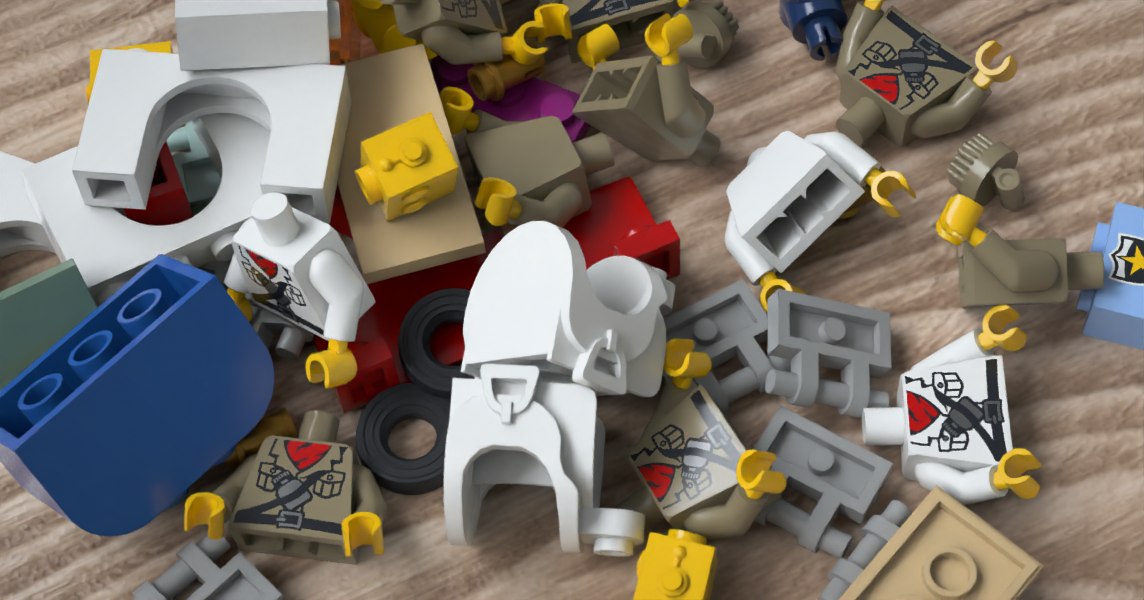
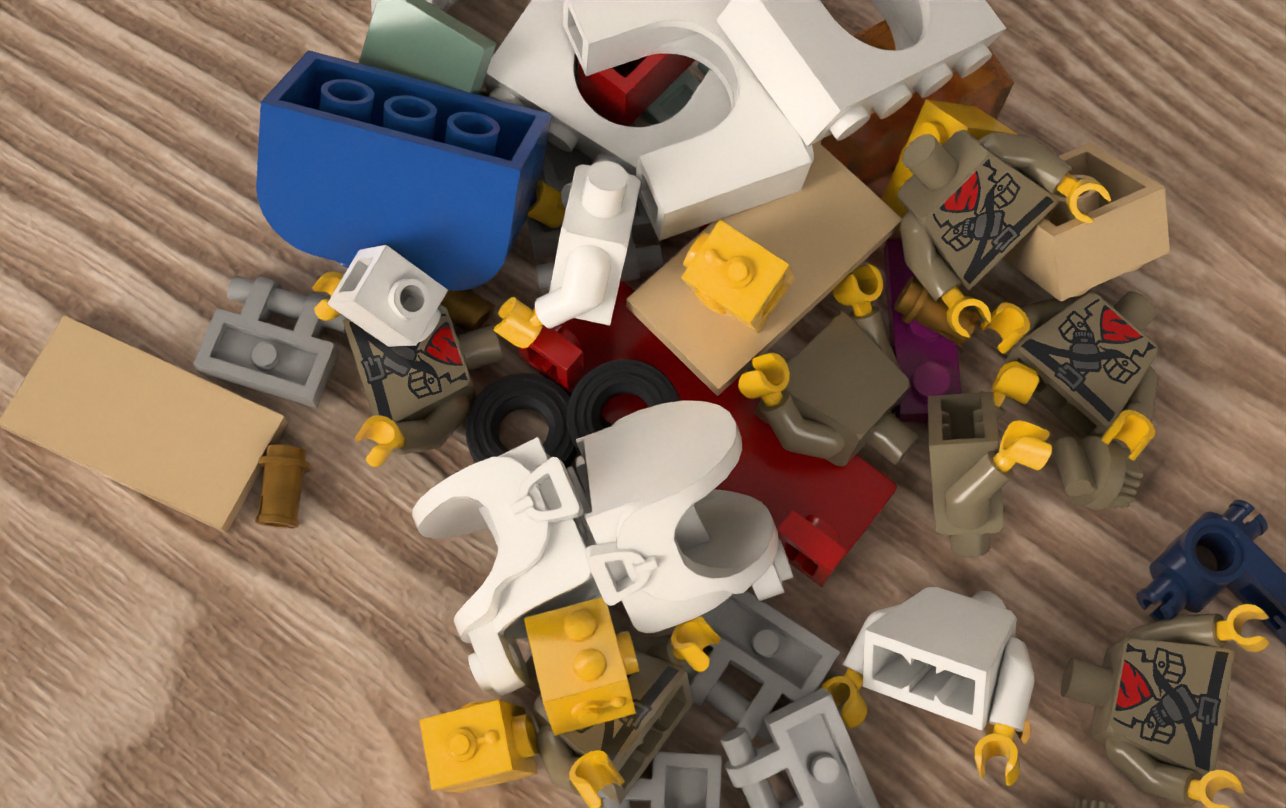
camera: 55 degrees right, 10 degrees up
none -> white brick [327,245,448,347]
none -> yellow head [524,597,640,736]

